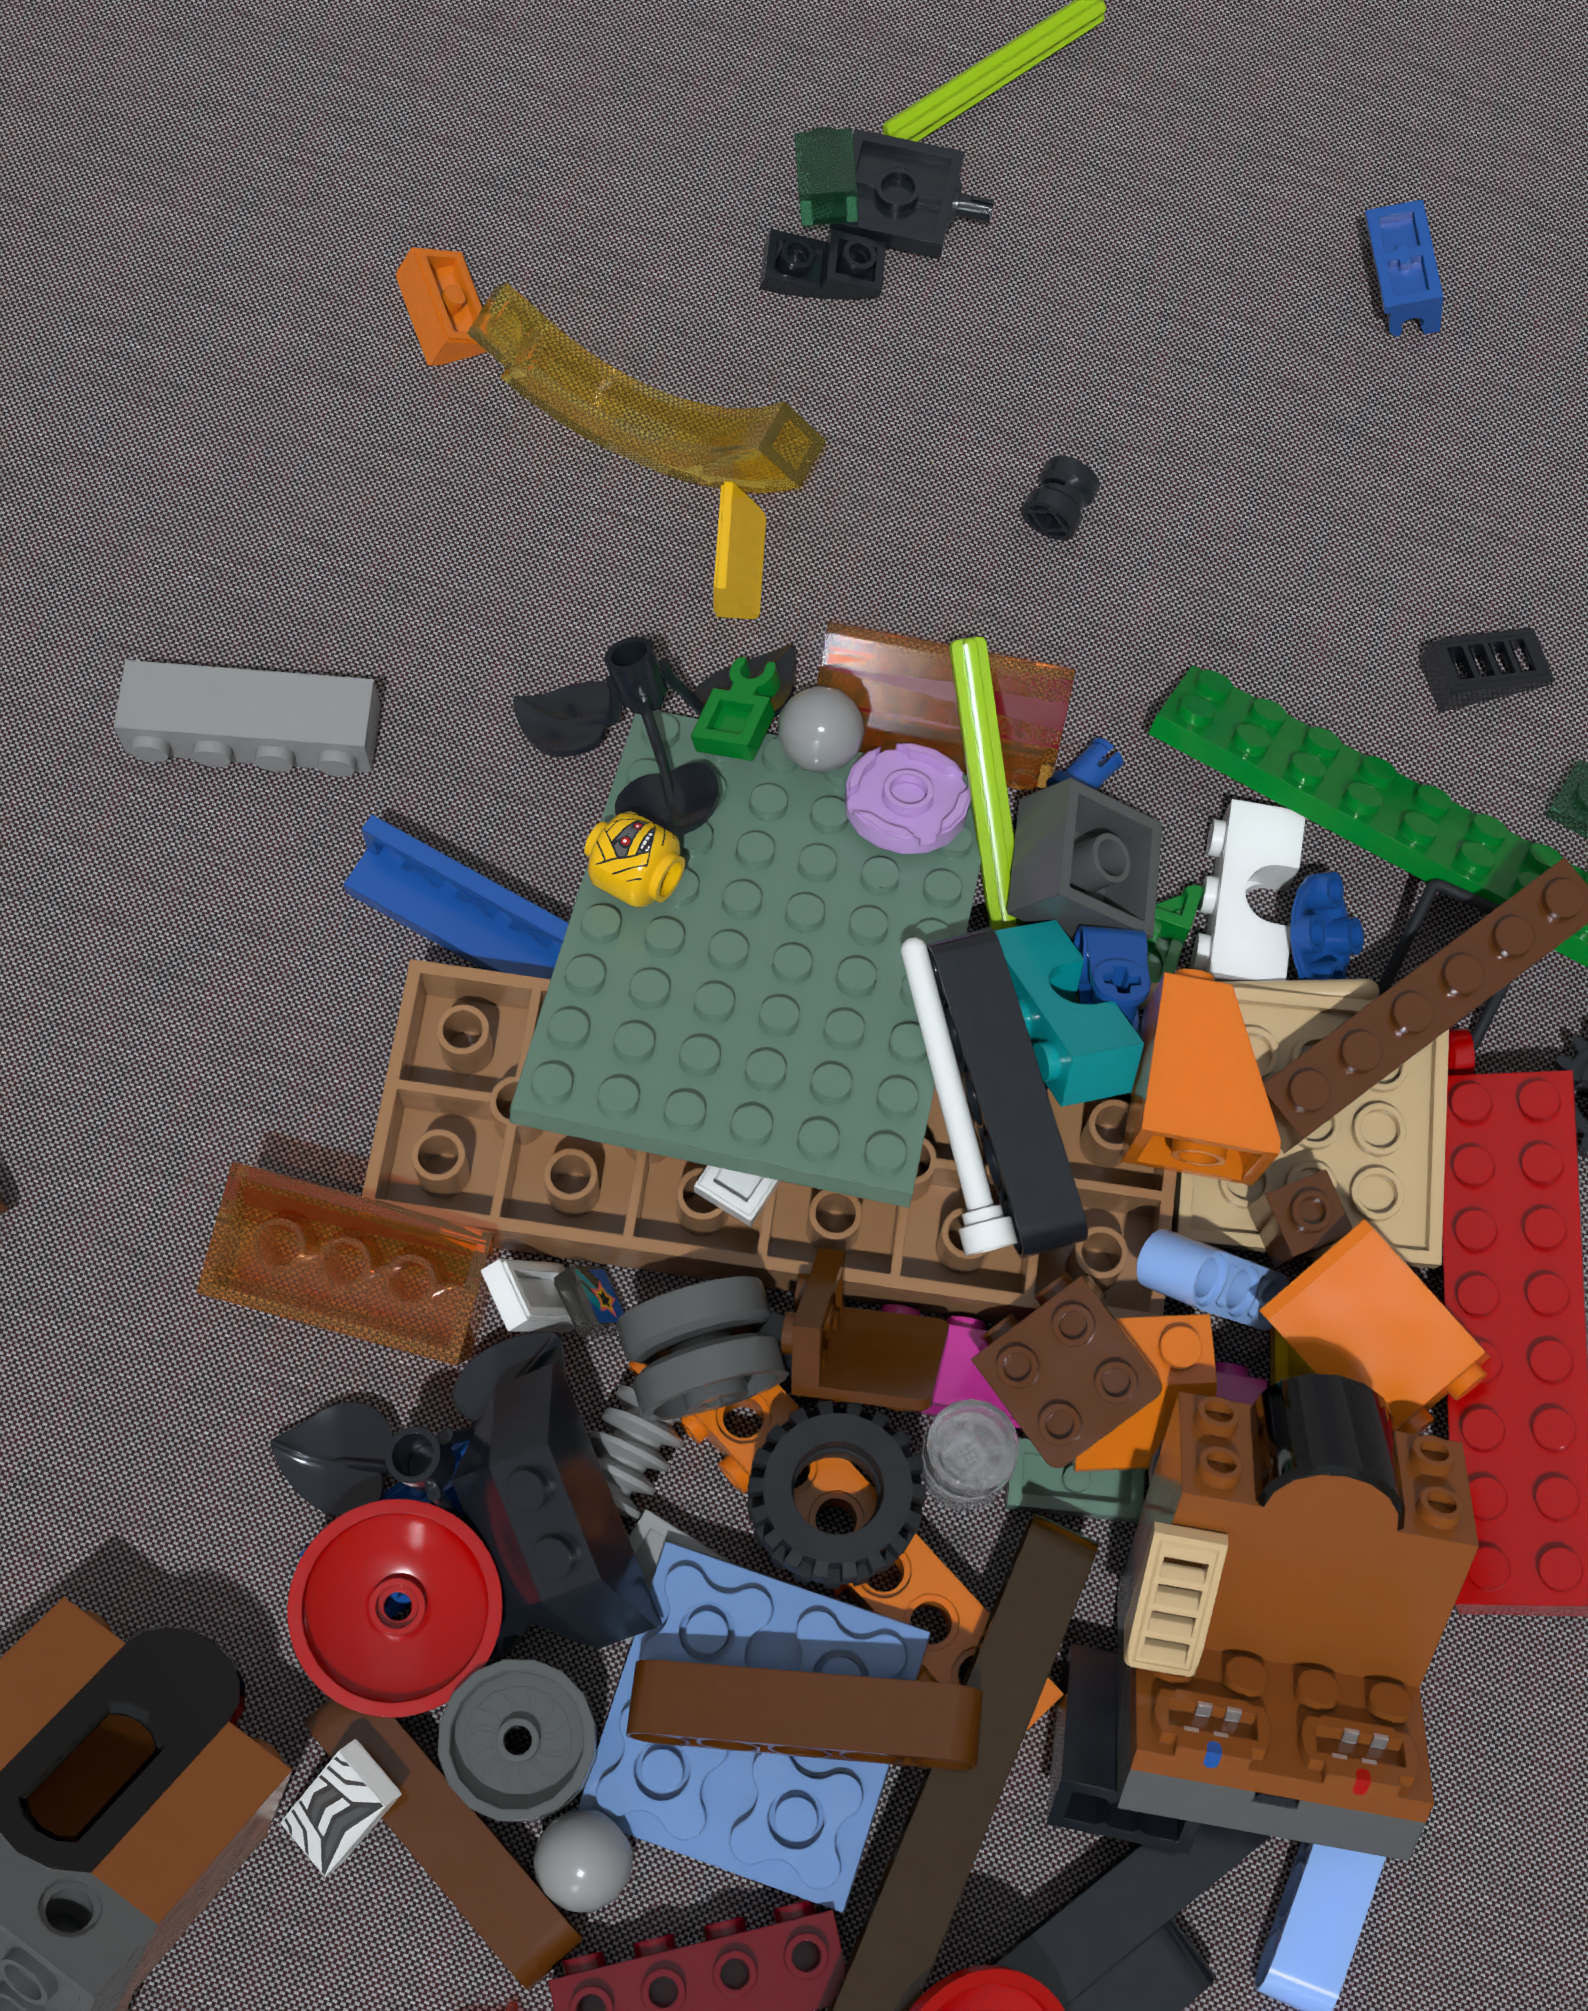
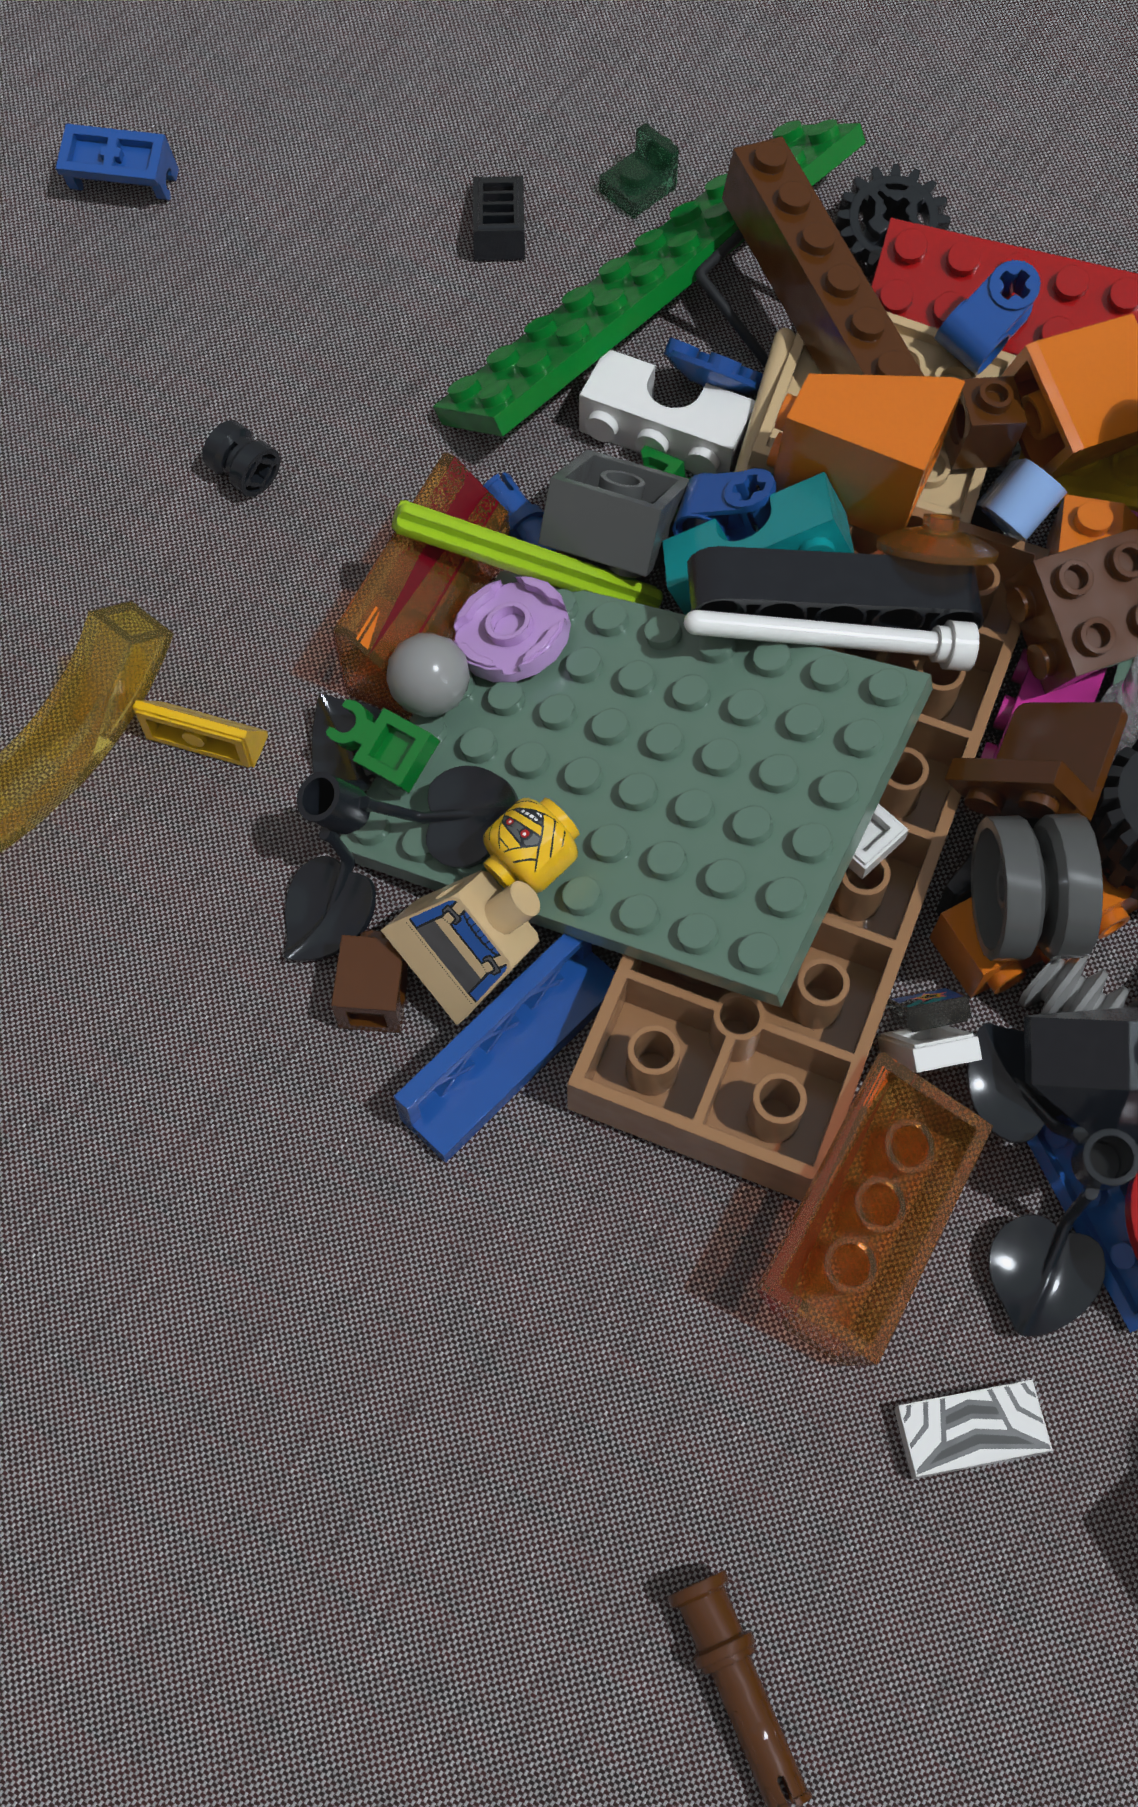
camera: 70 degrees left, 5 degrees down
light grey brick [114,660,381,777] -> none
none -> reddish brown brick [331,930,410,1033]
none -> tan torso [381,870,540,1025]
none -> clear orange dish [876,513,999,566]
none -> tile [894,1380,1053,1480]
none -> blue piece [934,260,1041,375]

